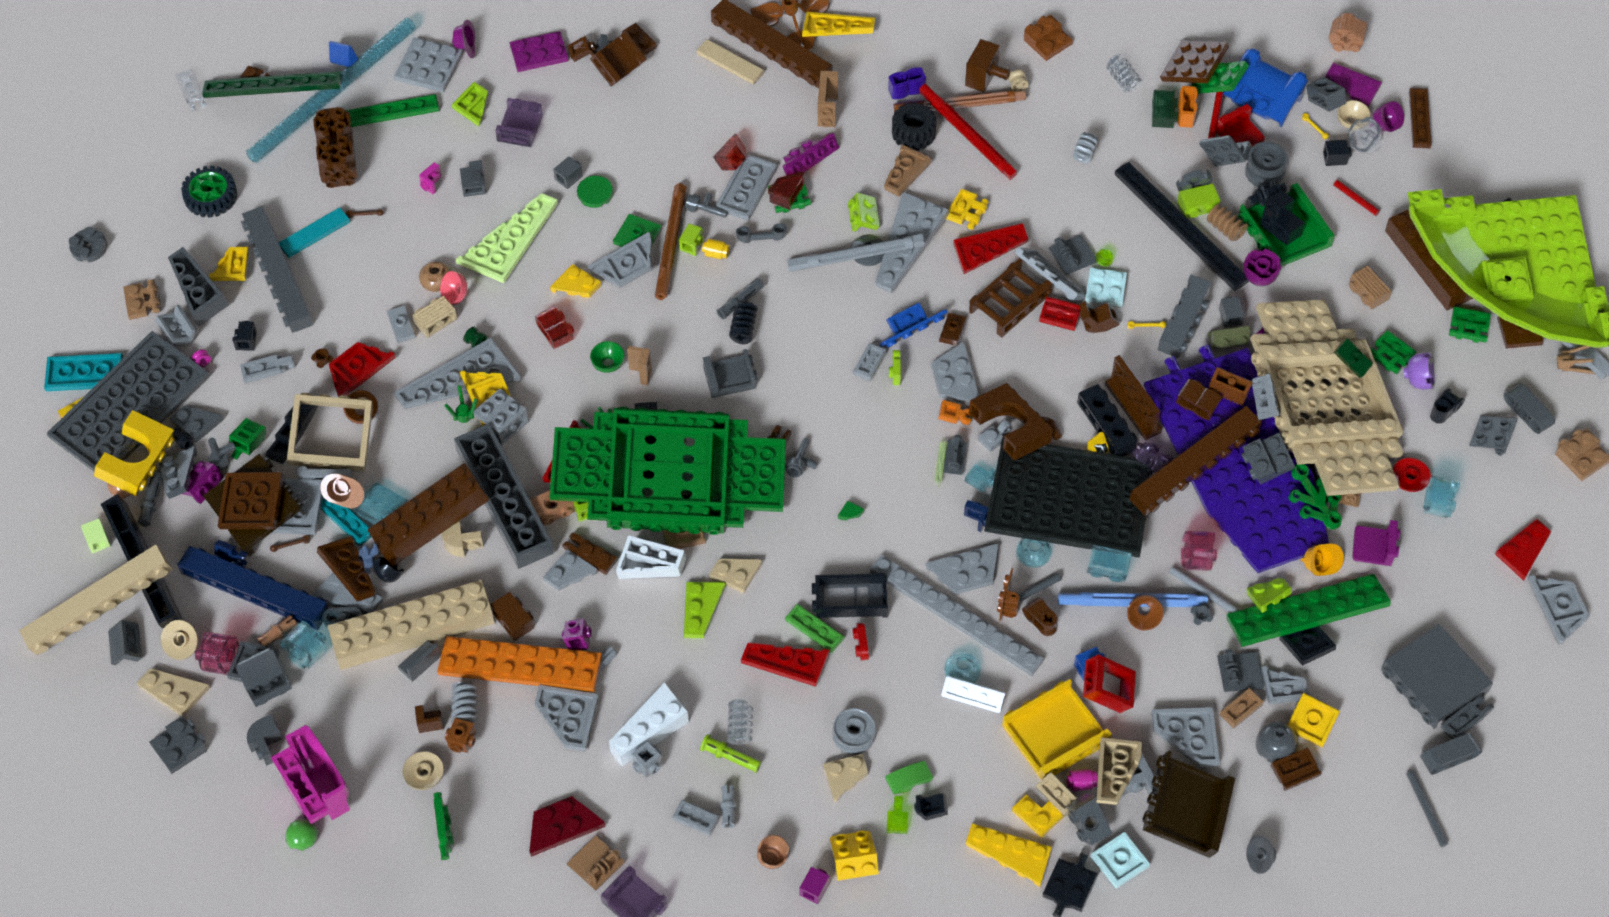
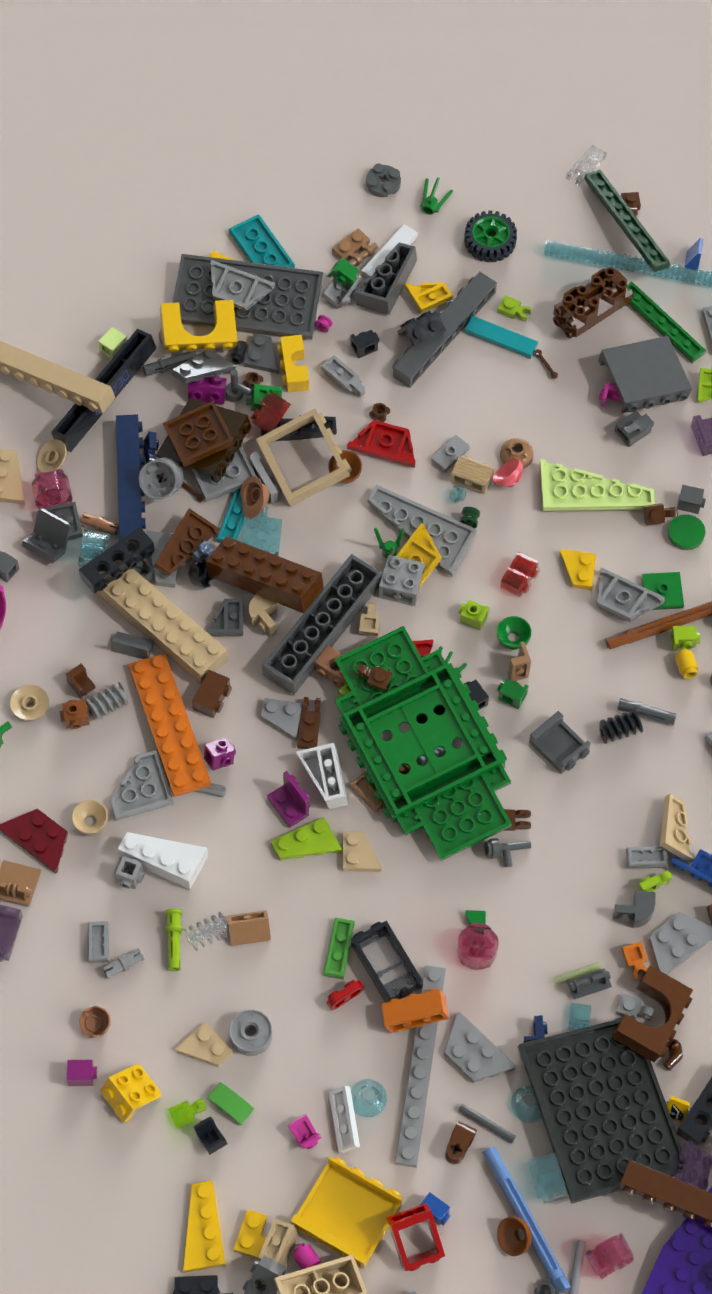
camera: 60 degrees right, 5 degrees up
dark grey panel [108,620,142,665] -> none
red wing [741,643,830,687] -> none
dark orange hinge [997,568,1019,621] -> none
none -> tan piece [72,800,108,835]
none -> black brick [79,527,155,594]
none -> light grey wheel [139,457,184,499]
none -> dark grey wing [206,599,243,636]
none -> light grey wing [211,260,276,311]
none -> medium nougat panel [227,910,271,946]
none -> reddish brown plate [242,372,263,388]
none -> clear red brick [251,392,291,433]
none -> magenta bracket [267,771,310,828]
none -> yellow arch [277,335,309,393]
none -> dark pink bracket [287,1114,321,1149]
none -> green brick [327,257,359,286]
none -> reddish brown plate [357,664,393,692]
none -> tan plate [359,602,380,636]
none -> white tile [361,224,418,278]
none -> orange brick [382,989,449,1034]
none -> black bracket [397,310,446,346]
none -> green plant [420,177,453,215]
none -> clear light blue plate [450,486,466,503]
none -> clear pink brick [457,923,499,970]
none -> lime brick [458,600,489,630]
none -> lime plate [497,295,531,321]
none -> green brick [497,679,529,709]
none -> dark grey panel [598,336,692,413]
none -> dark grey brick [613,891,656,928]
none -> reddish brown plate [644,503,678,525]
none -> tan wing [660,794,694,863]

